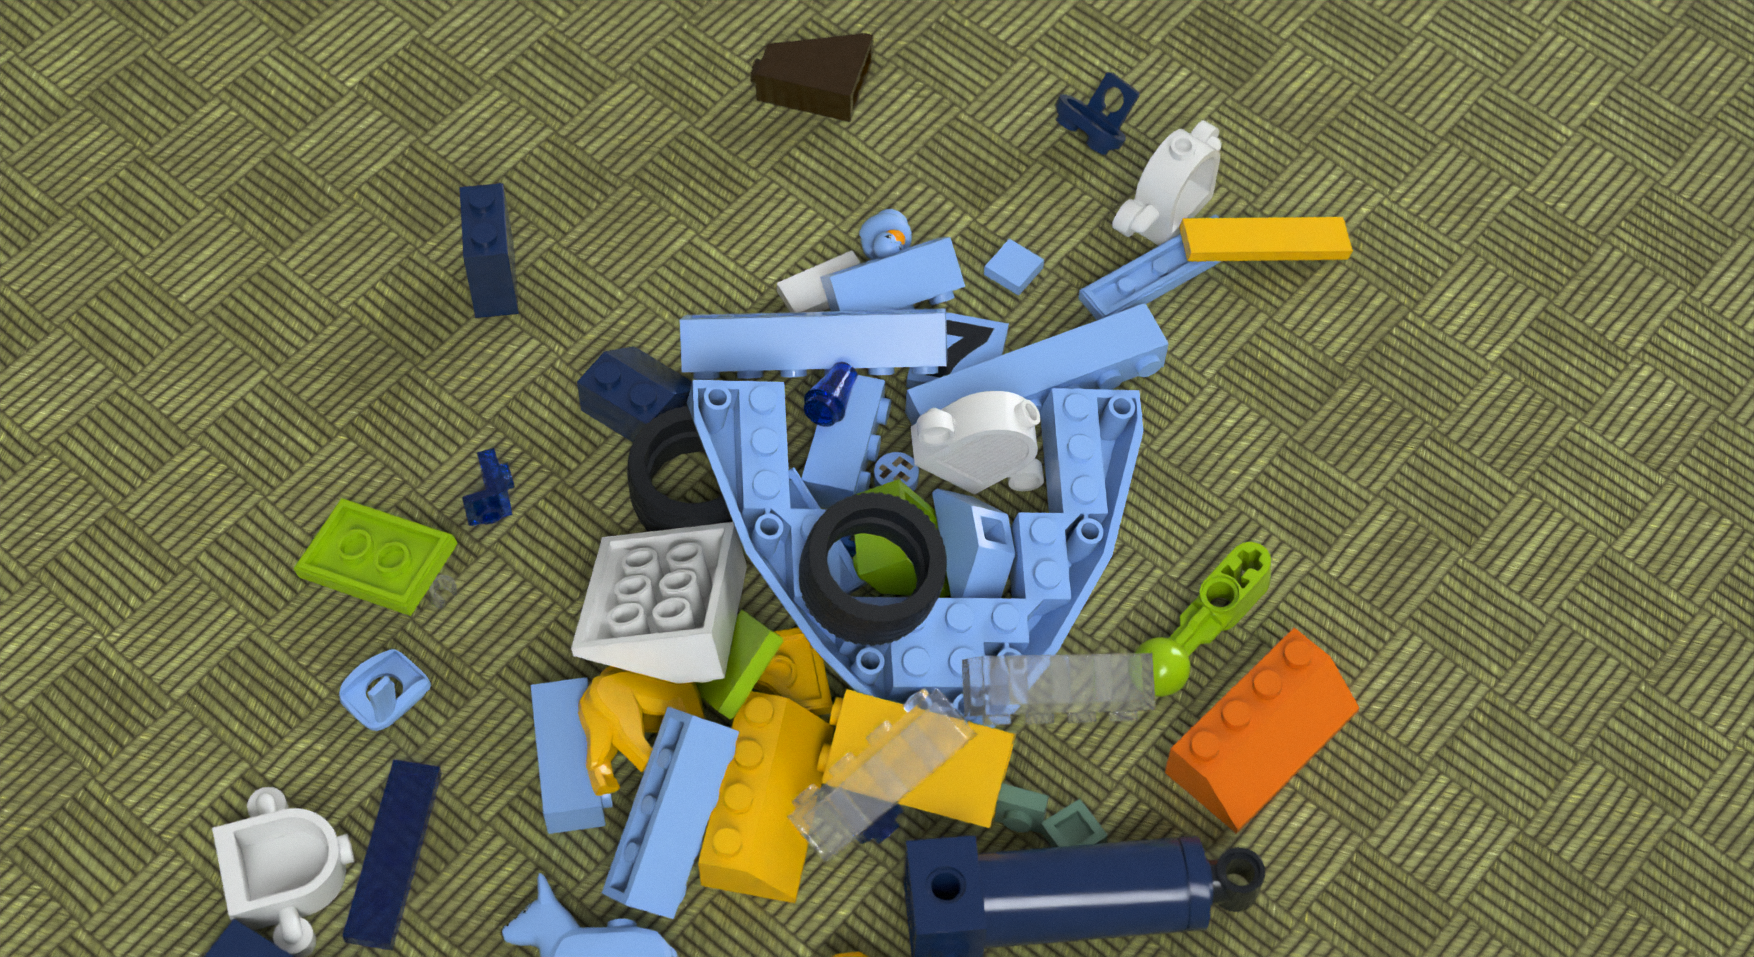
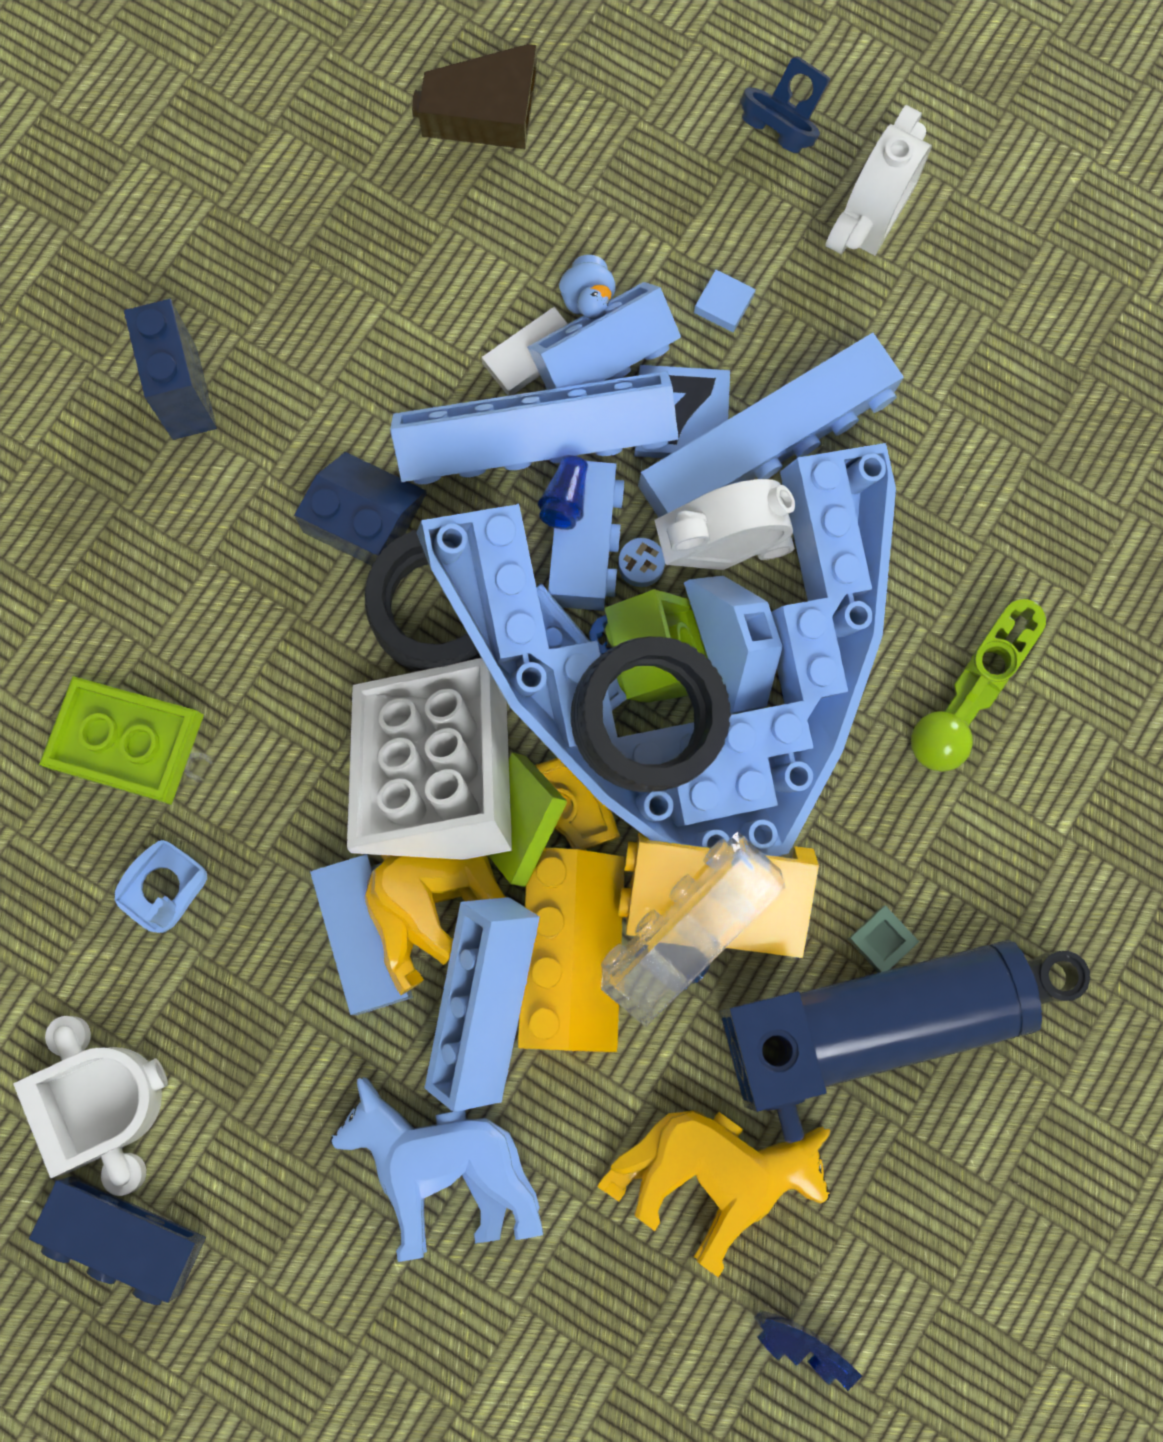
camera: 10 degrees left, 20 degrees up
clear blue tile [342,759,442,951] -> none
clear blue bracket [462,448,515,526] -> none
clear brick [962,653,1156,726] -> none
sand green plate [995,783,1049,833] -> none
light blue tile [1078,214,1222,320] -> none
orange slope [1165,627,1360,834] -> none
yellow tile [1179,217,1353,262] -> none

